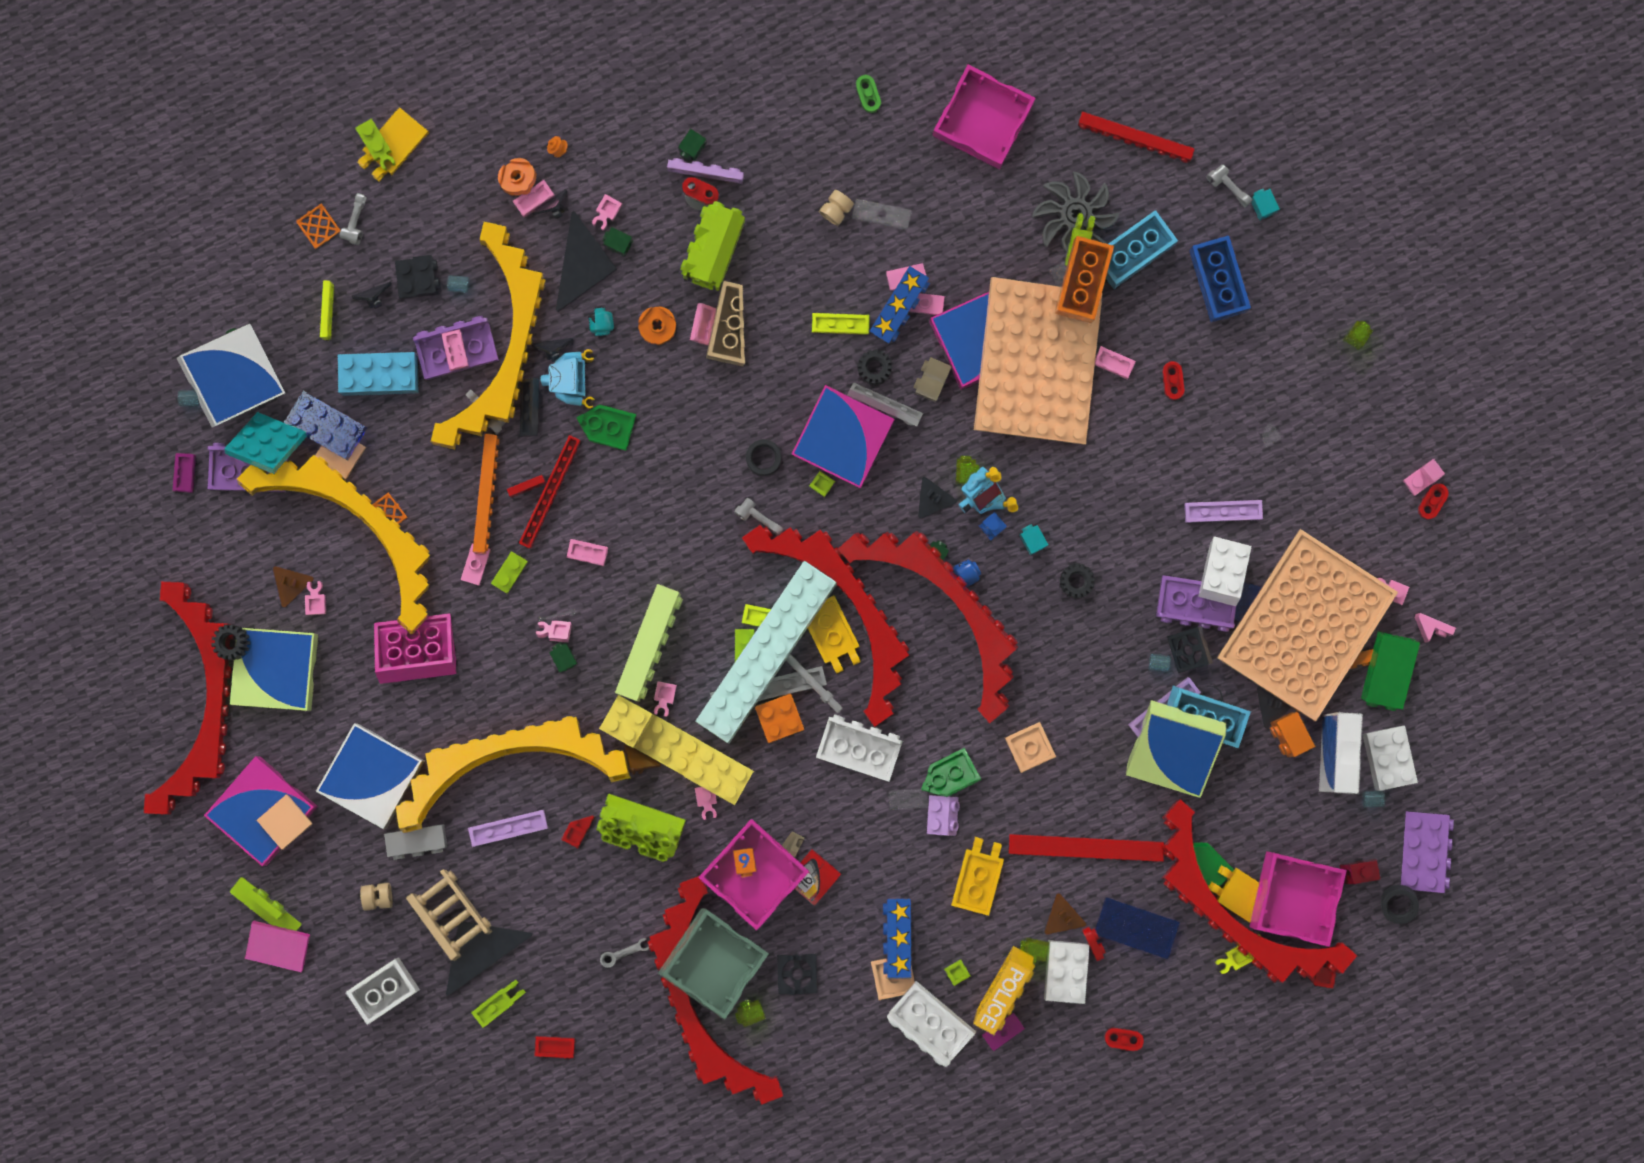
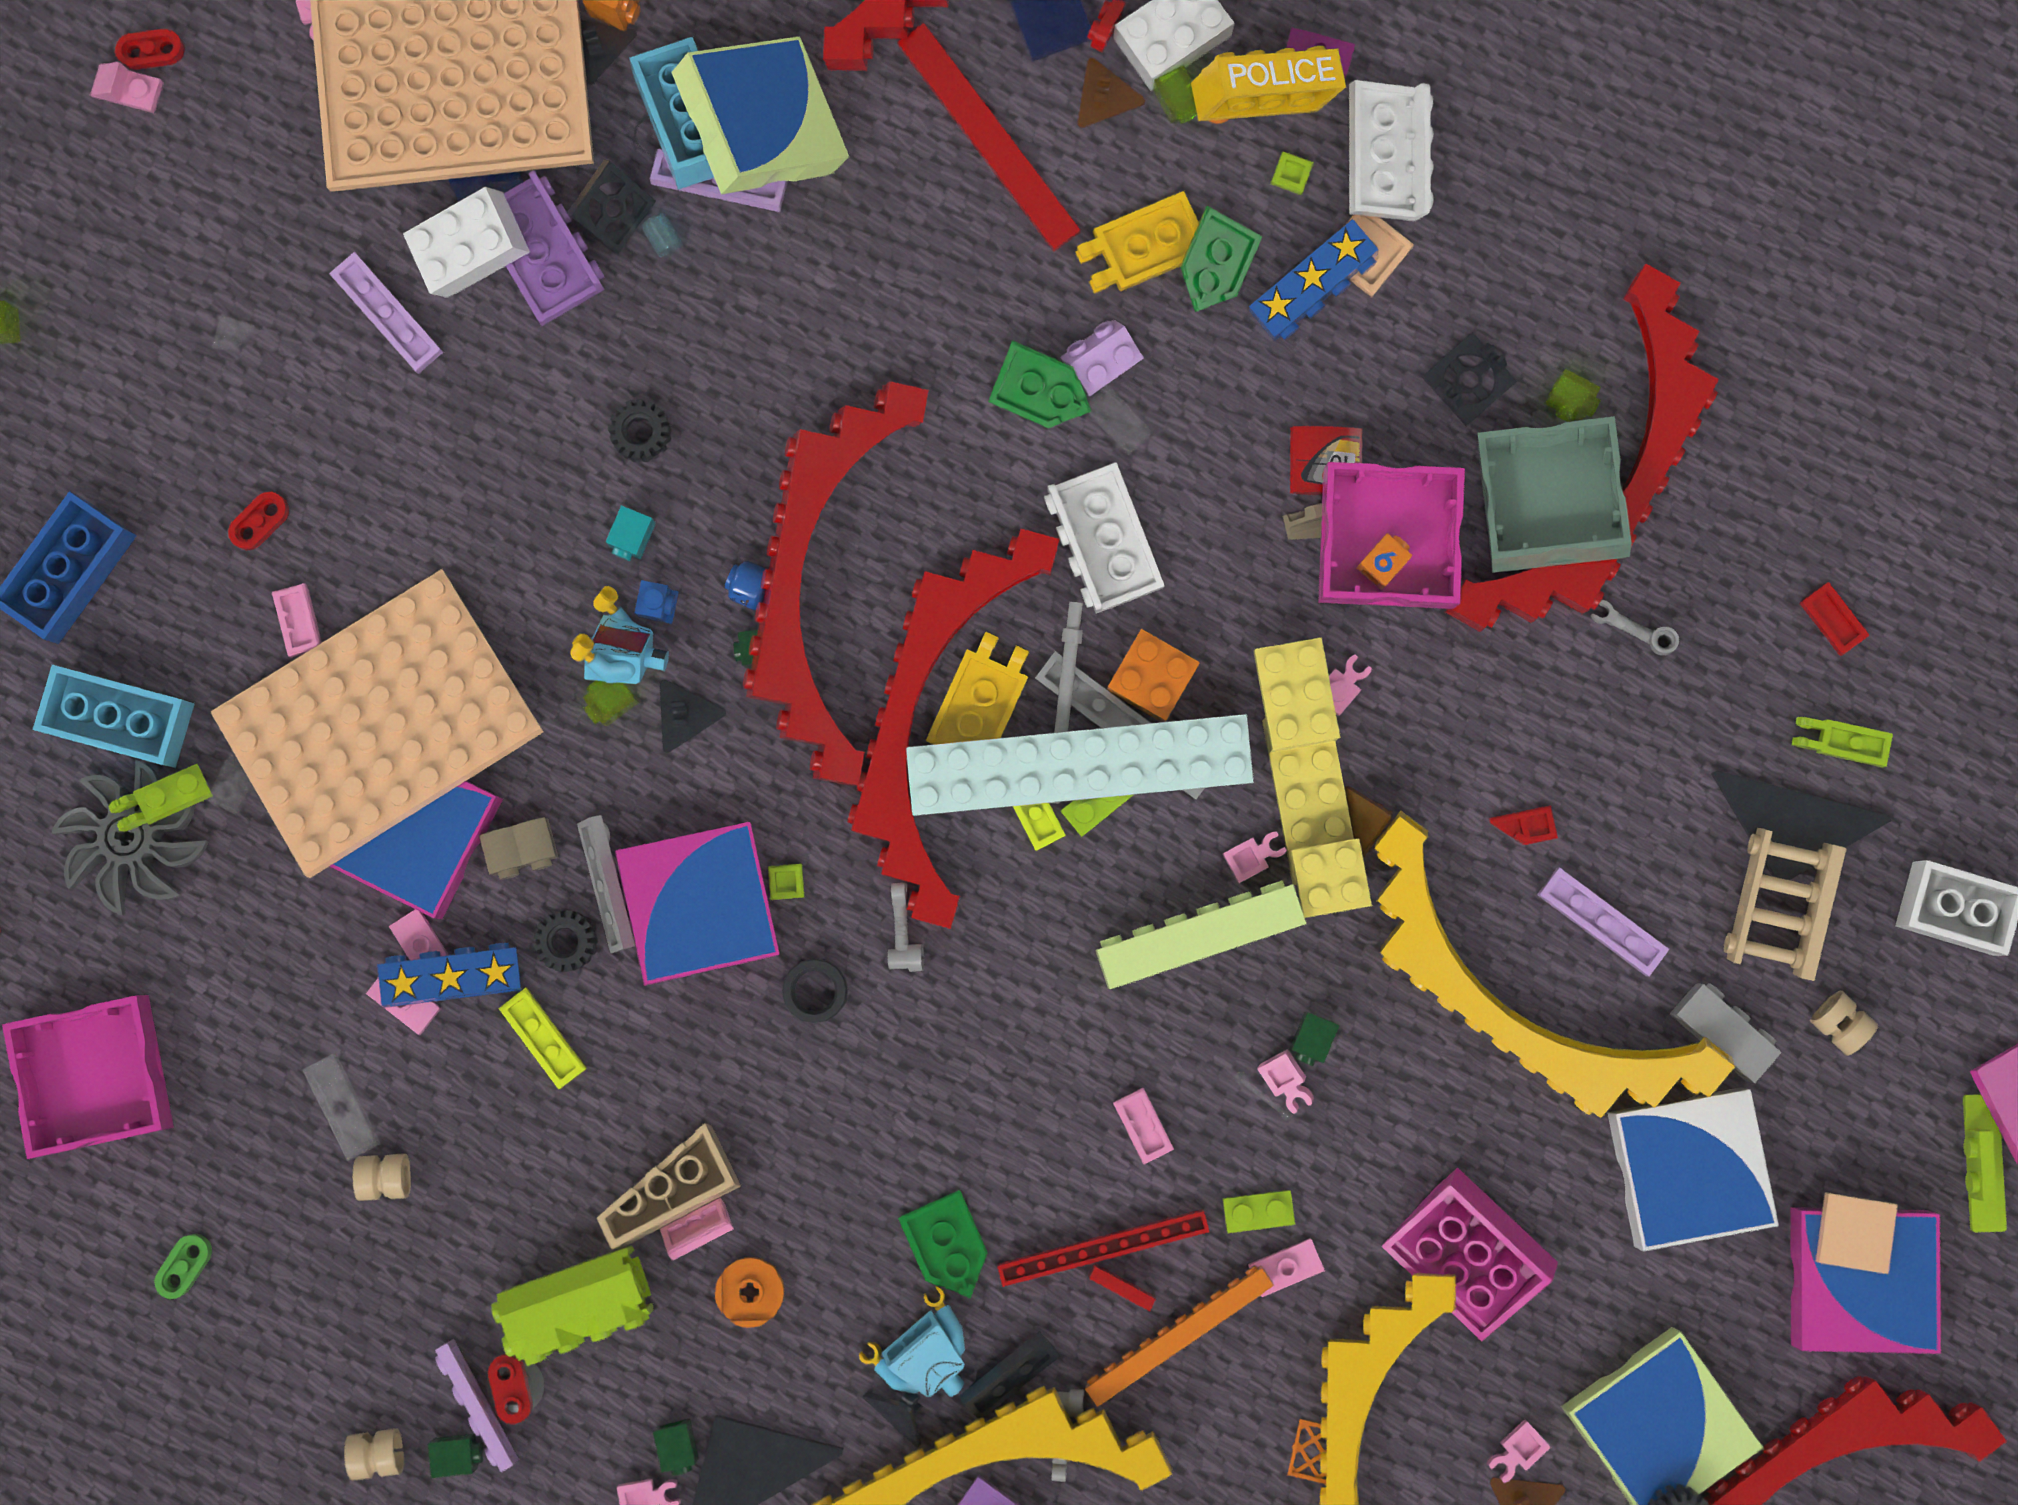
camera: 125 degrees left, 0 degrees up
teal head [588,308,614,336] -> none
lime brick [596,794,686,862] -> none
light nougat tile [1005,722,1056,773] -> none
orange brick [1054,236,1114,323] -> none
none -> tan wheel [344,1428,404,1481]
none -> green tile [1180,206,1262,312]

